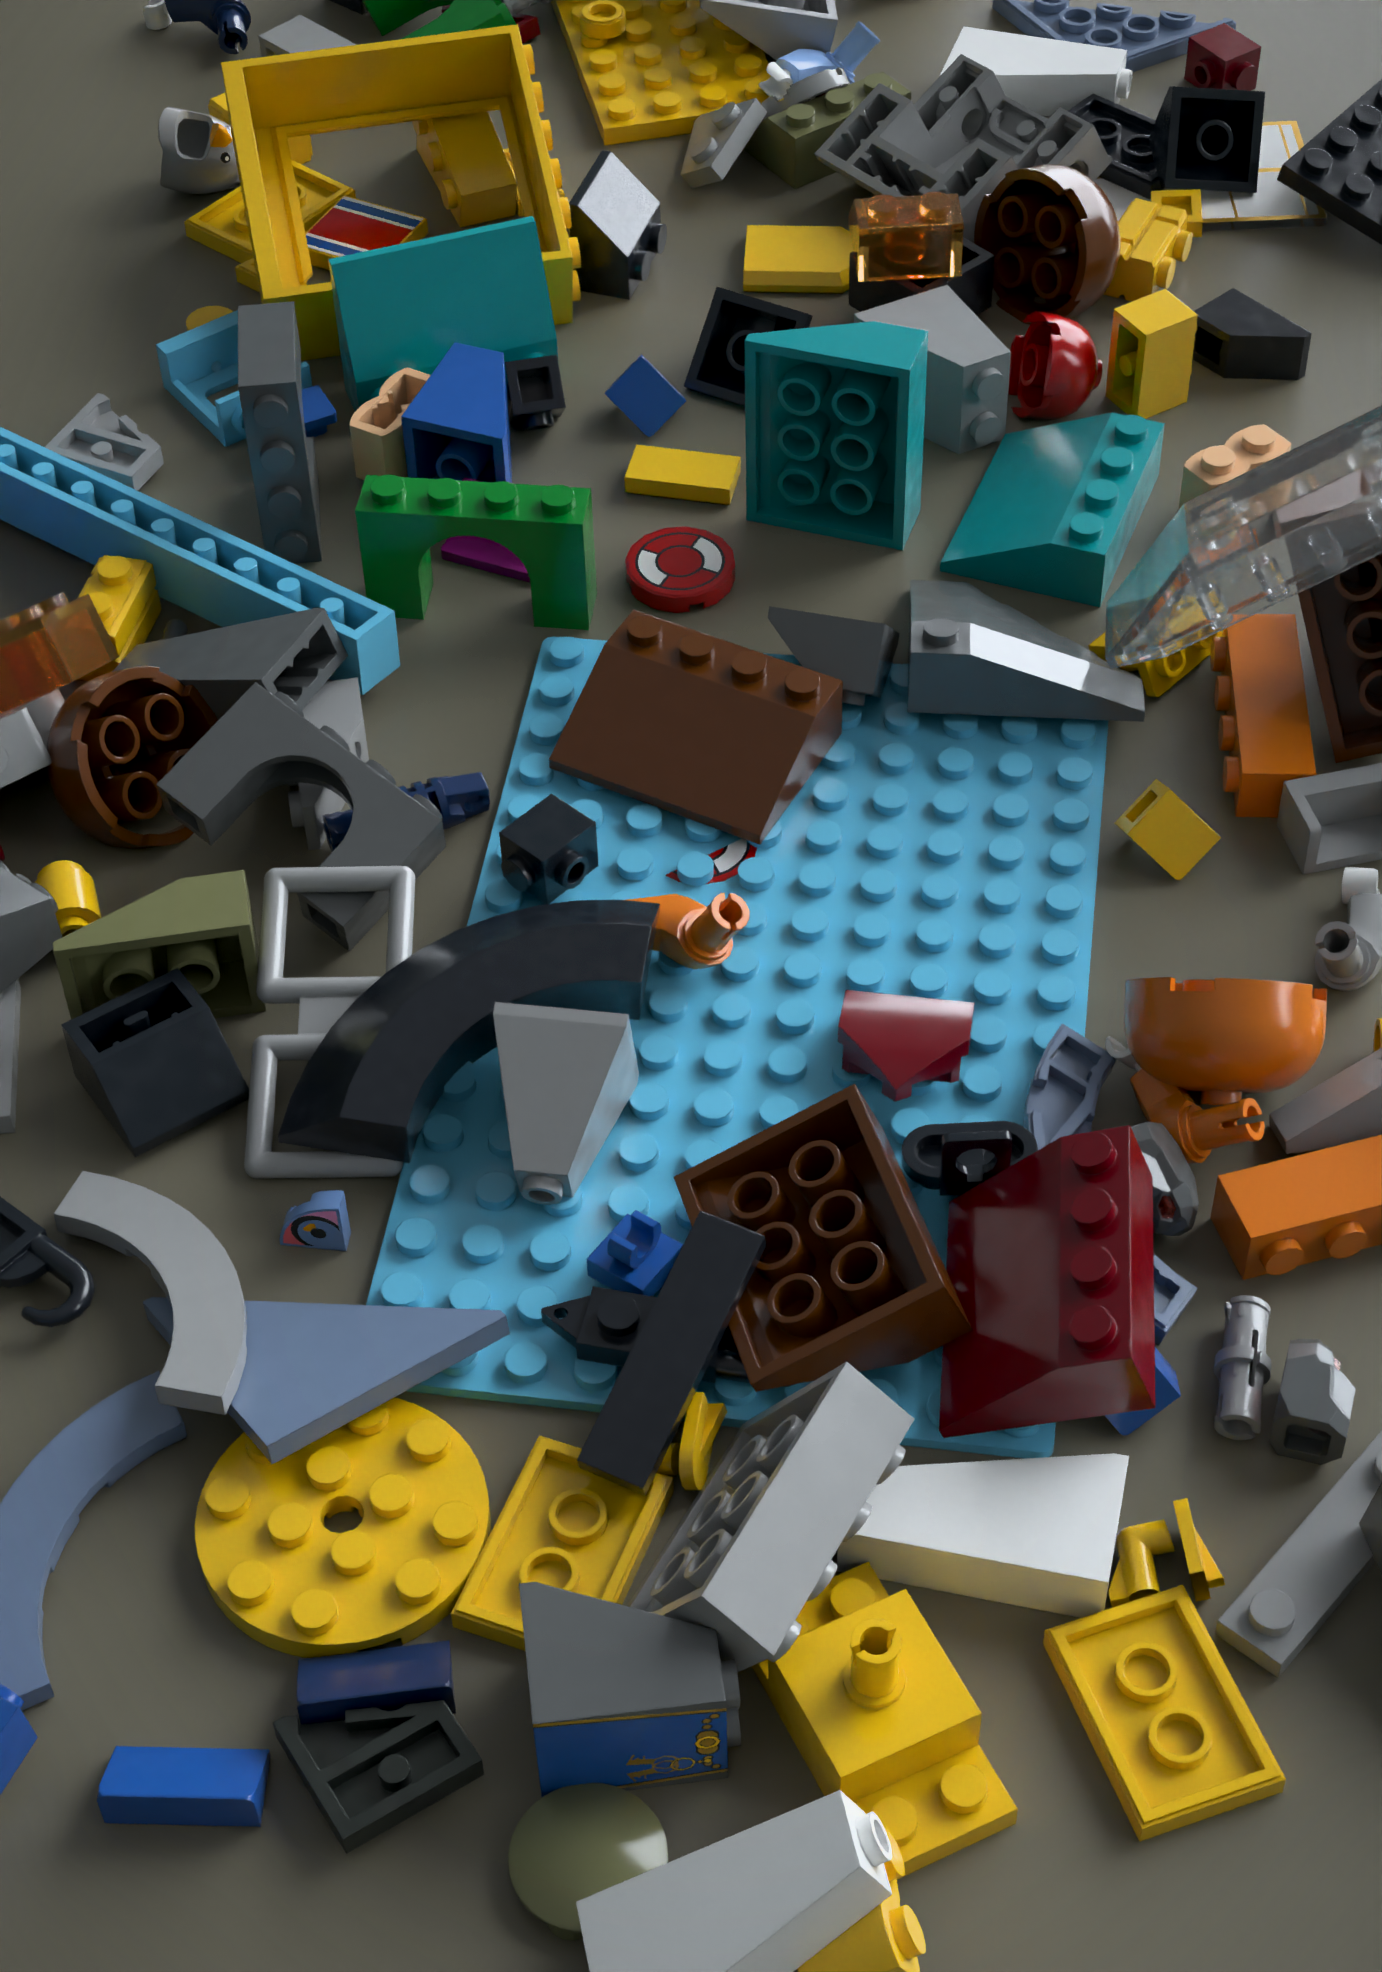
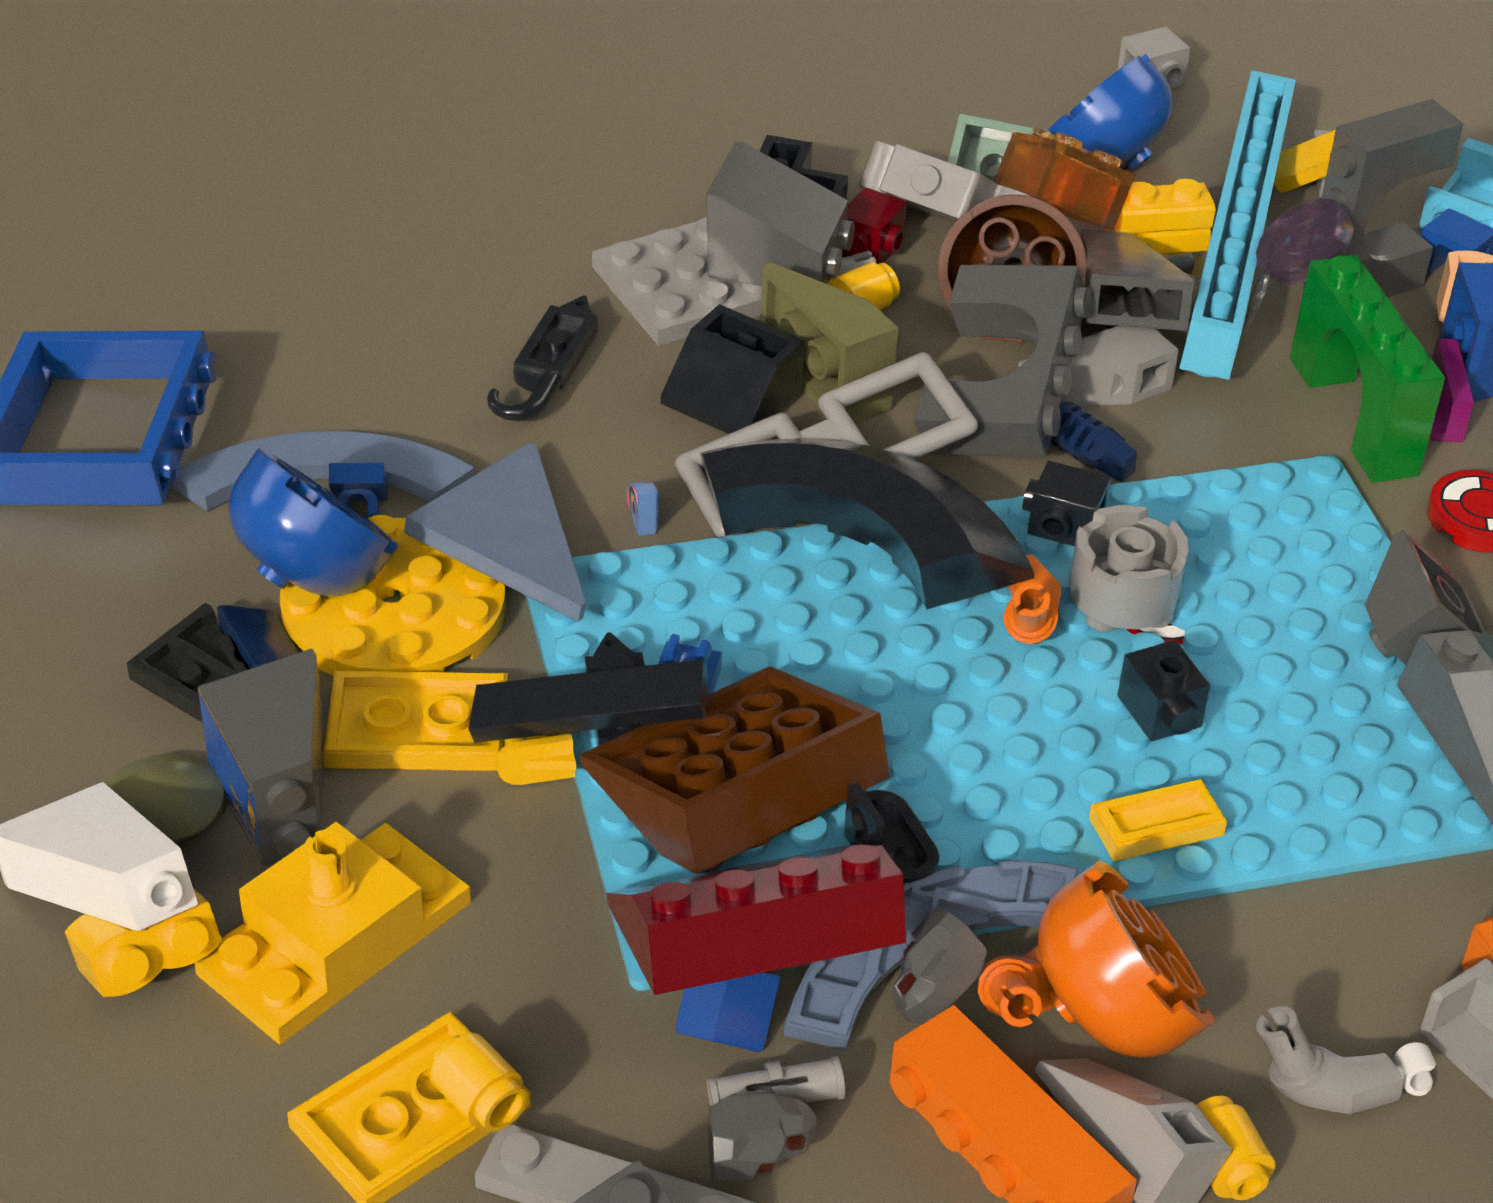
camera: 65 degrees right, 5 degrees down
light grey tile [54,1171,247,1415] -> none
blue slope [96,1746,271,1827] -> none
light grey slope [493,1002,639,1205] -> none
reddish brown slope [549,609,843,845] -> none
light grey slope [627,1362,915,1672] -> none
dark red slope [837,990,975,1102] -> none
white slope [837,1453,1129,1618] -> none
yellow piece [1108,1498,1225,1608] -> none
yellow panel [1114,779,1221,880] -> none
none -> blue cylinder [229,448,399,597]
none -> blue tile [329,463,388,518]
none -> yellow brick [430,1033,528,1132]
none -> light grey brick [1069,505,1189,632]
none -> yellow tile [1089,779,1227,862]
none -> black brick [1117,640,1210,742]
none -> clear purple tile [1256,198,1354,285]
none -> yellow tile [1273,130,1336,194]

